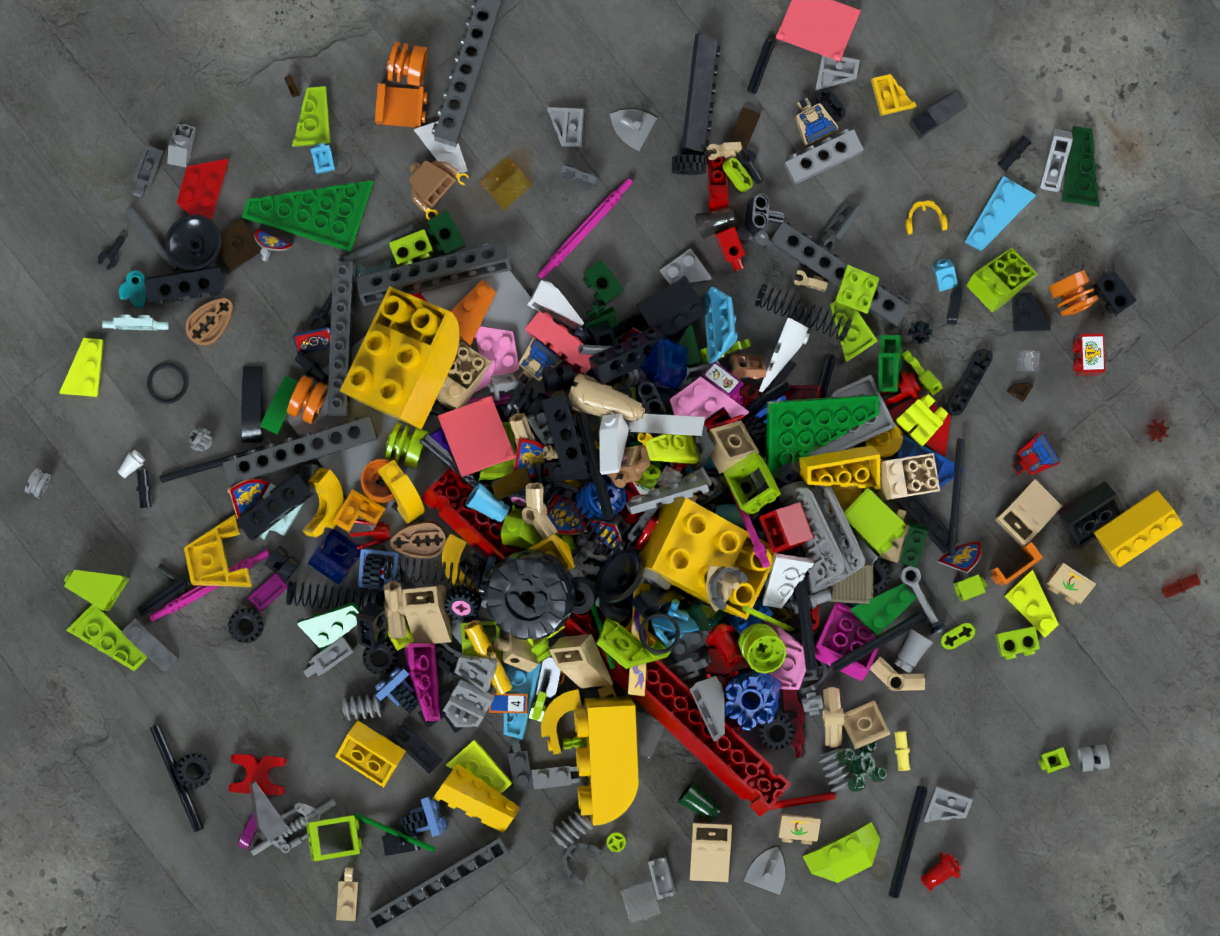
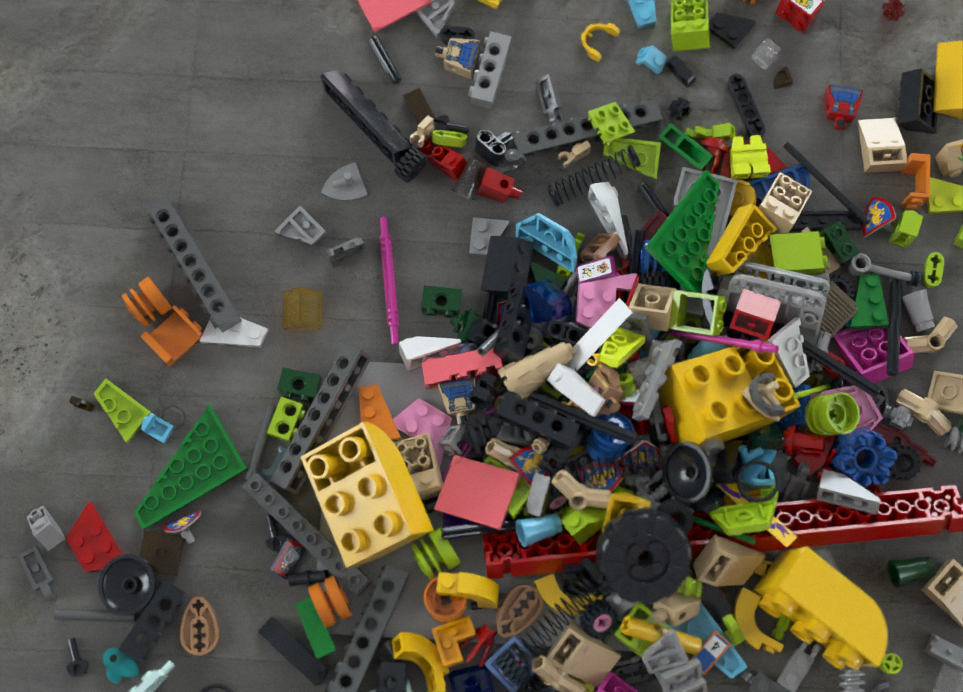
camera: 45 degrees left, 10 degrees down
medium nougat torso [409,161,469,220] -> none

